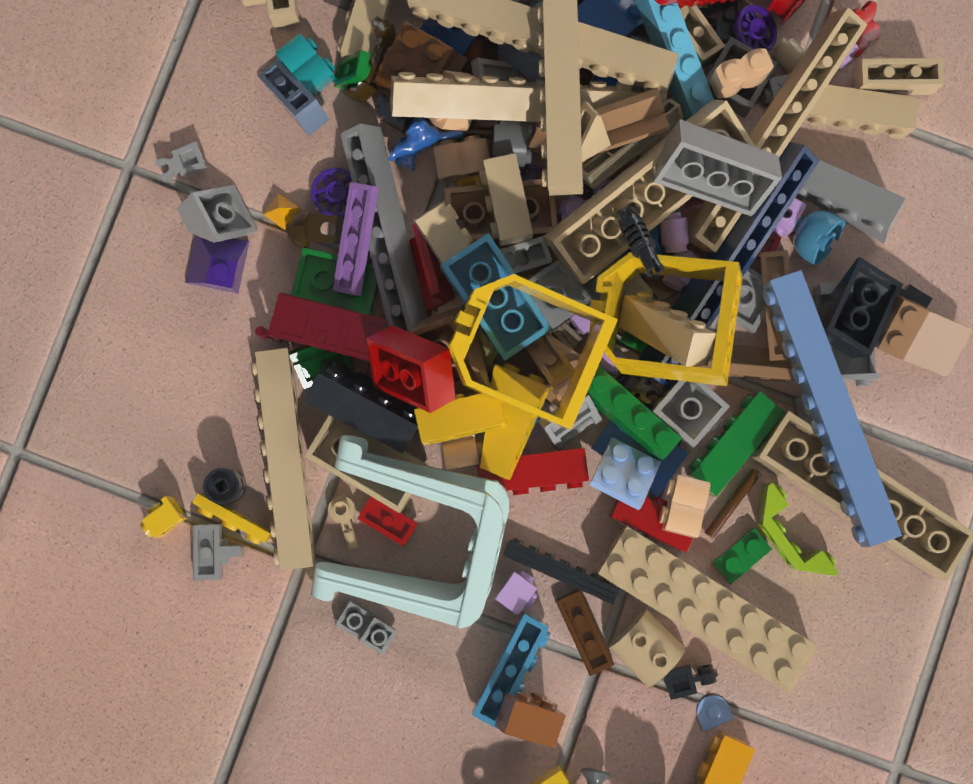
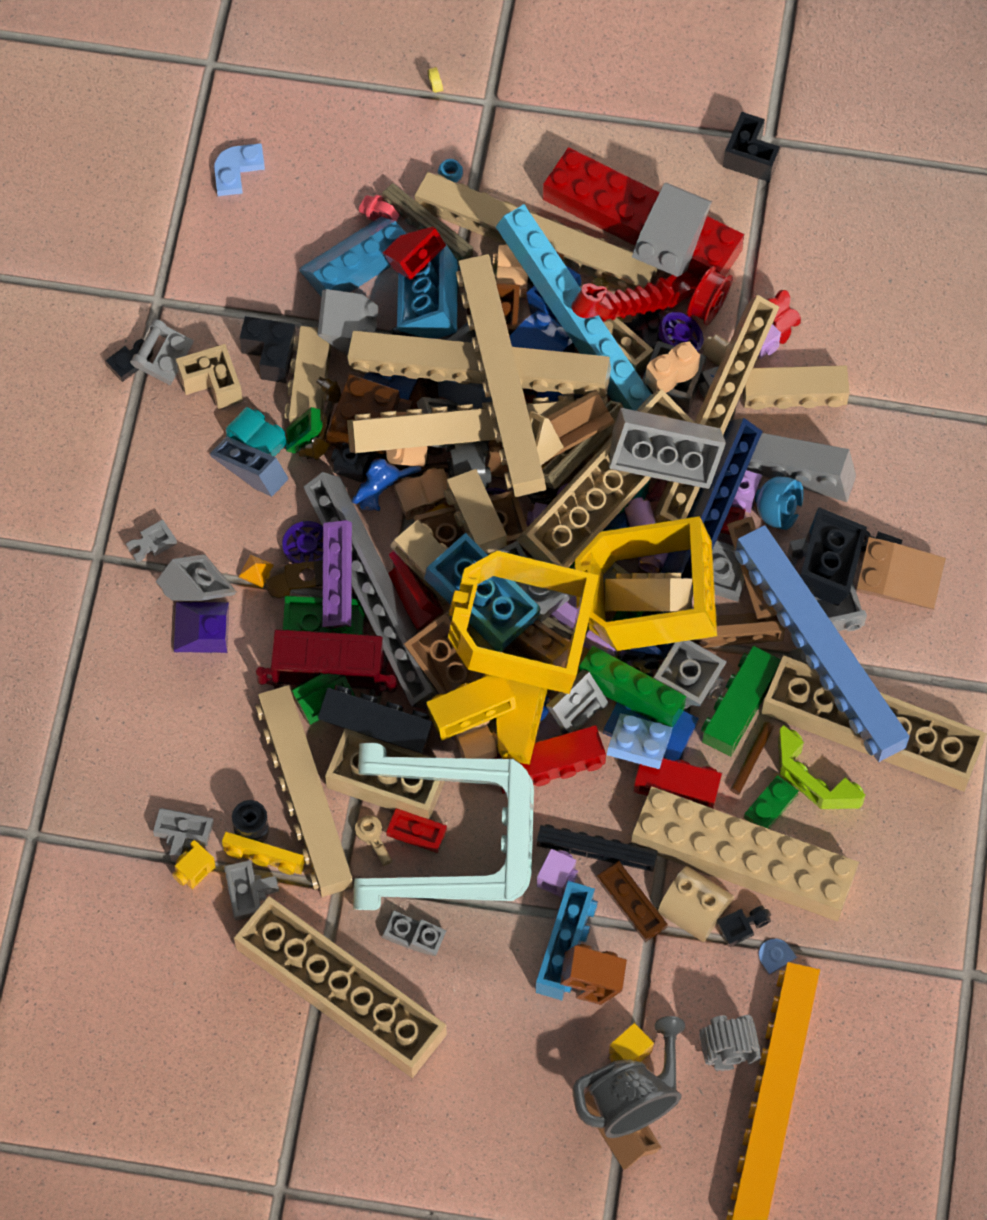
camera: 10 degrees left, 20 degrees down
red brick [366,325,456,413] -> none
black hinge [617,206,664,277] -> none
light nougat brick [659,475,711,538] -> none
tan brick [852,58,944,95] -> none
none -> light grey hinge [153,808,214,862]
none -> tan brick [234,896,447,1078]

